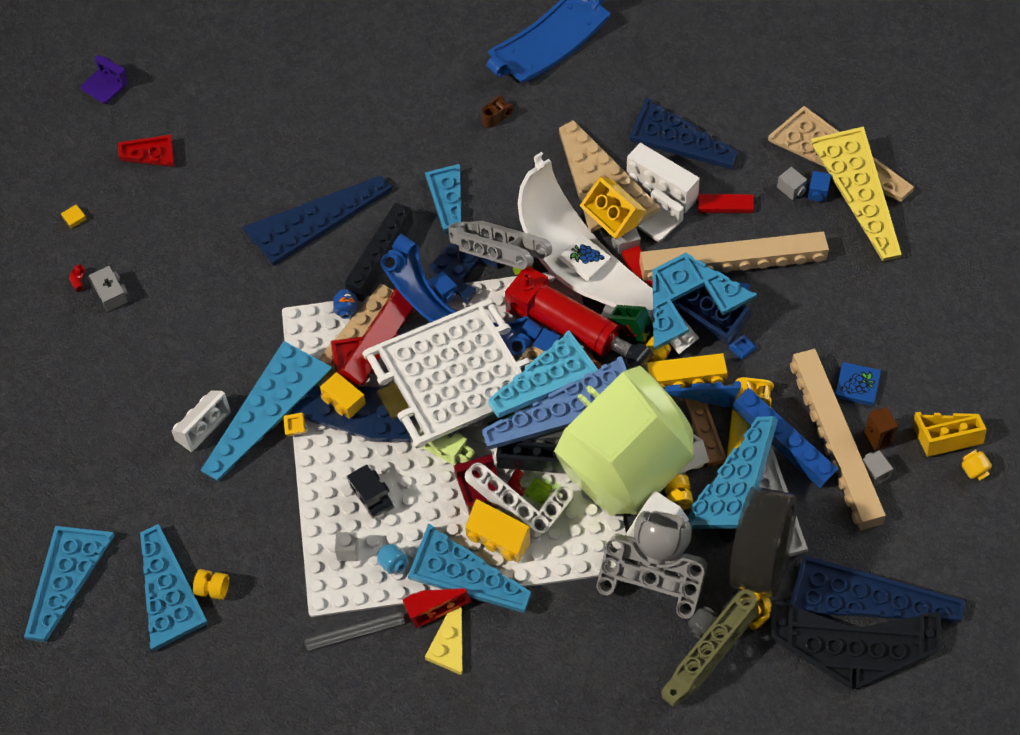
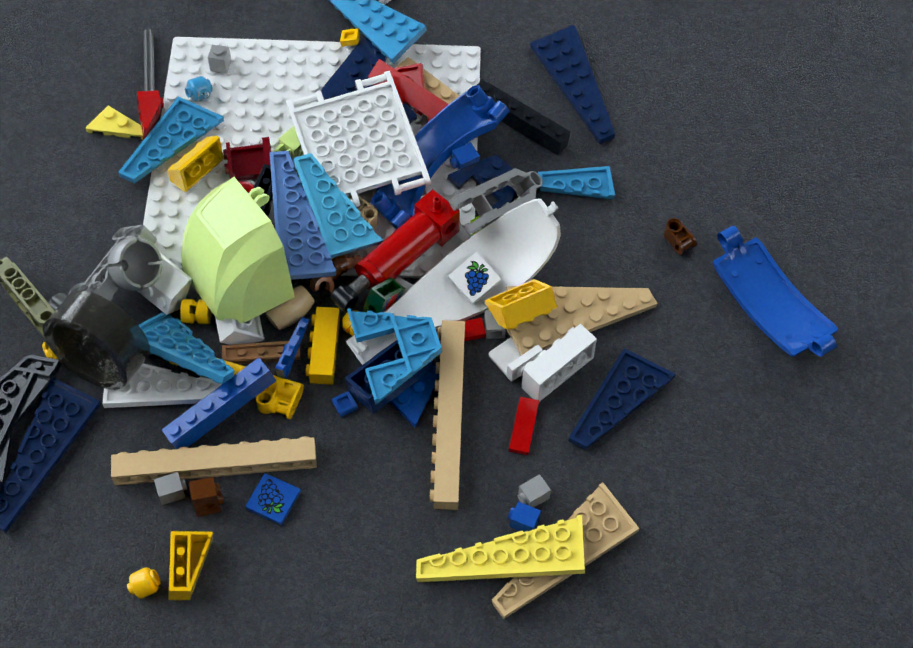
camera: 95 degrees right, 0 degrees up
yellow brick [320,372,366,419] -> none
blue head [333,290,358,319] -> none
black hinge [346,464,394,519] -> none
white beam [465,463,573,537] -> none
blue brick [532,328,561,351] -> none

